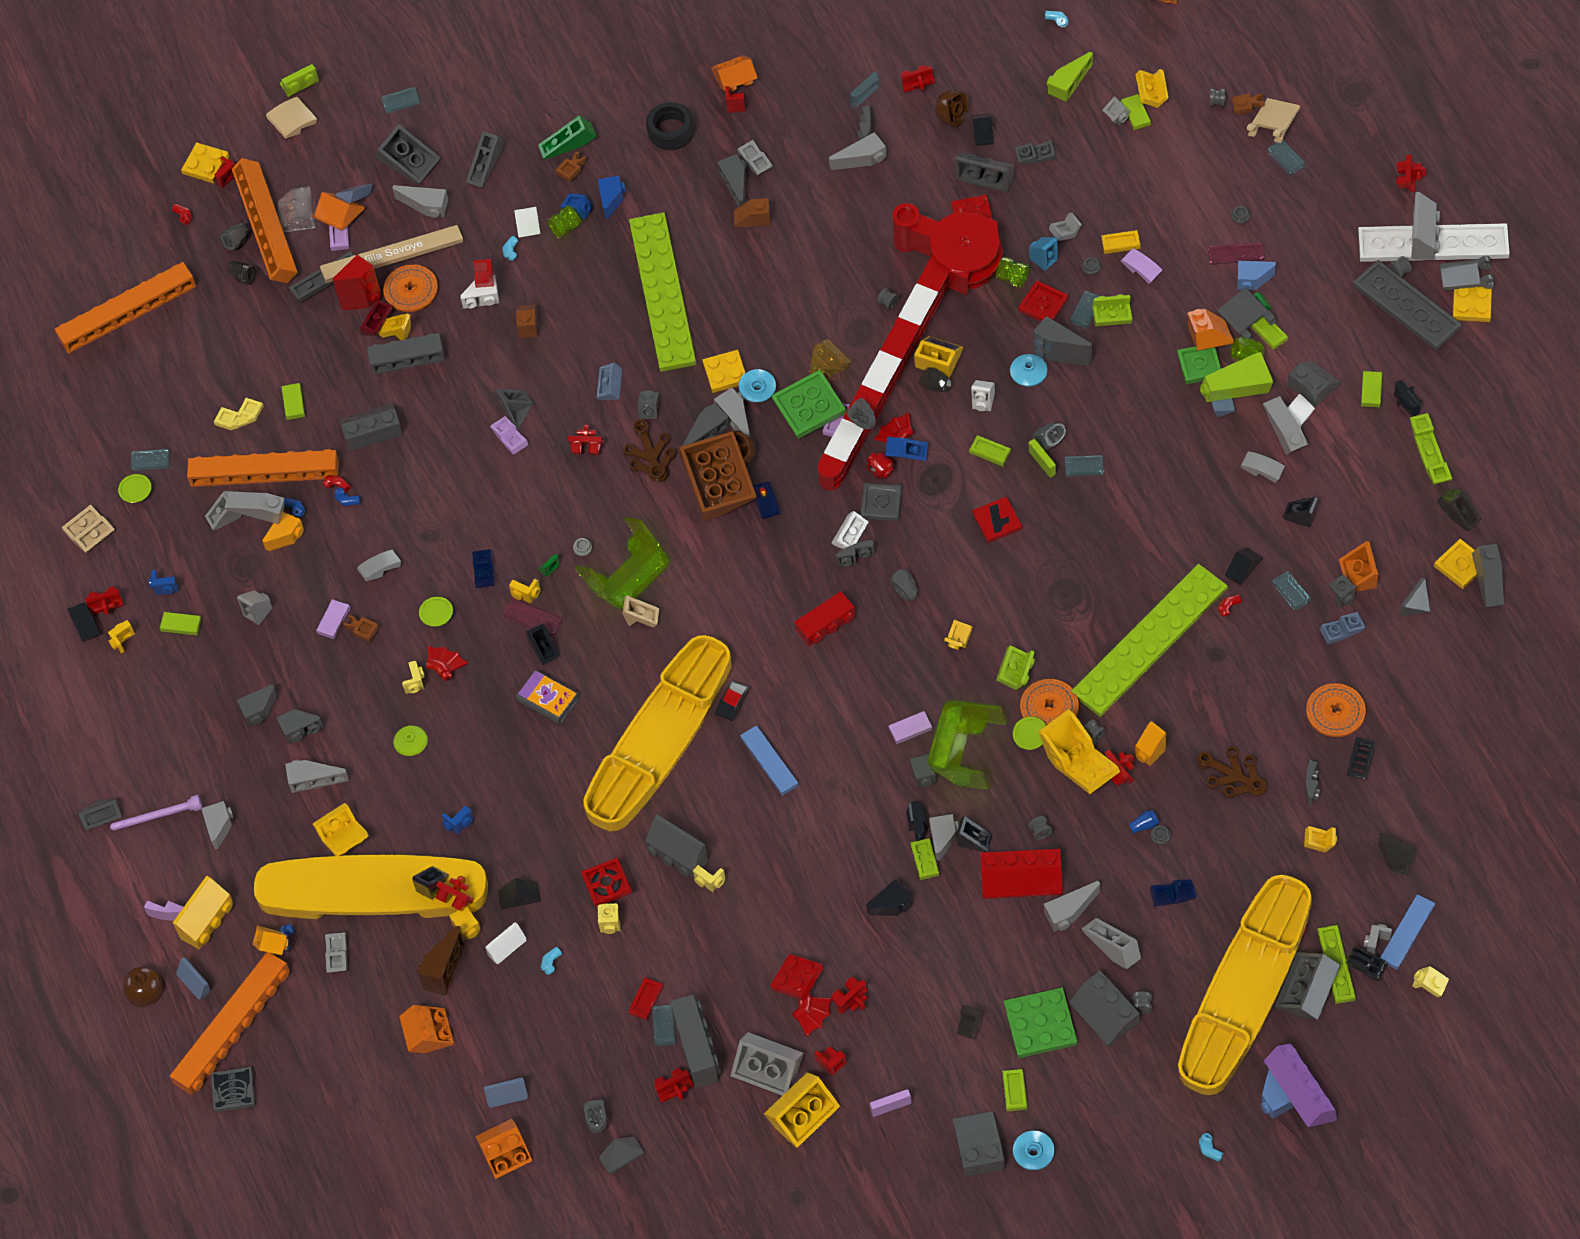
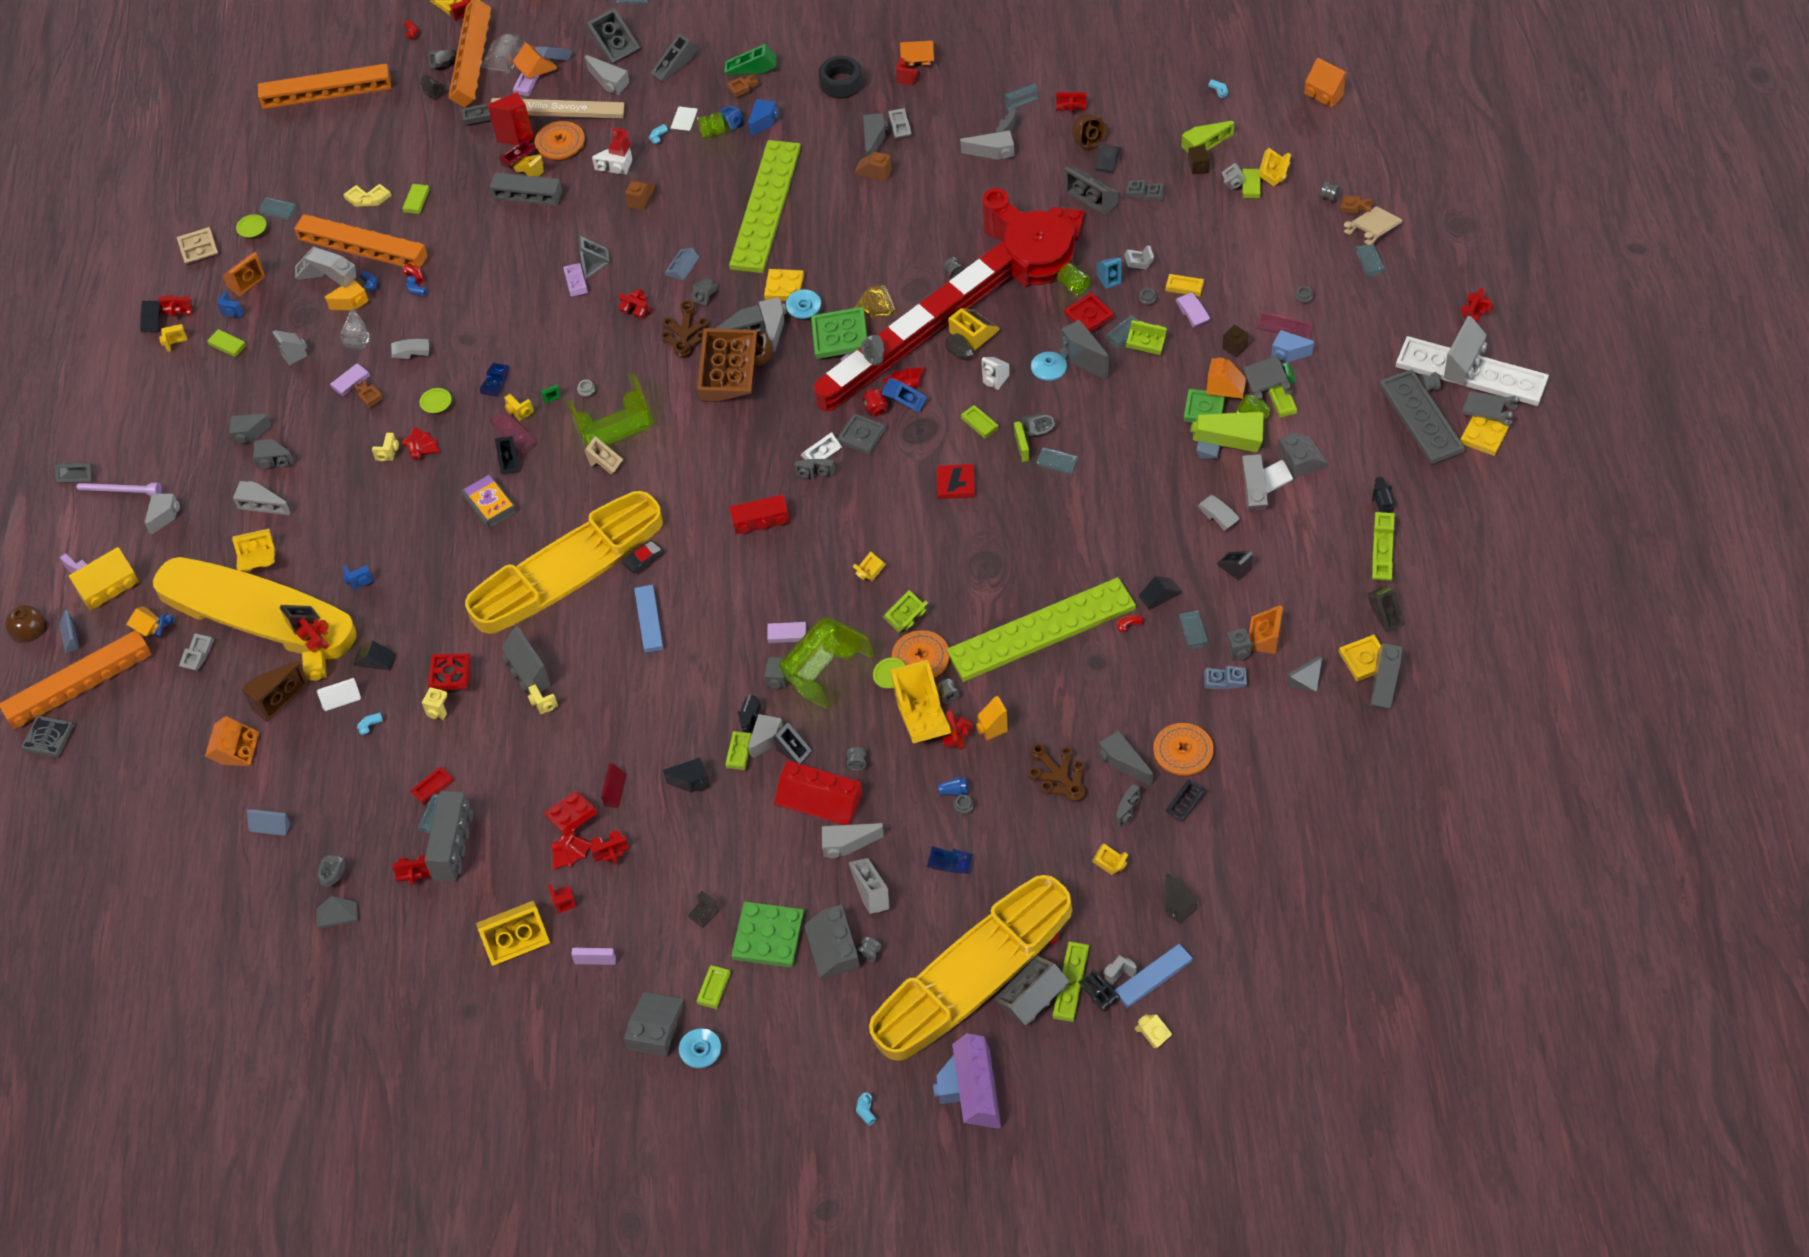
camera: 20 degrees right, 5 degrees down
dark grey slope [340,404,403,451] -> none
lime piece [393,725,428,756] -> none
orange slope [475,1119,532,1179] -> none
light grey slope [731,1032,804,1096] -> none
clear blue slope [753,481,780,519] -> none
dark grey rock [890,569,918,601] -> none
lime tile [1361,371,1382,407] -> none
none -> orange slope [222,252,266,297]
none -> clear slope [340,309,370,349]
none -> dark red slope [601,763,626,808]
none -> dark grey slope [1098,731,1153,785]
none -> dark brown brick [1188,145,1209,174]
none -> dark brown brick [1222,324,1249,358]

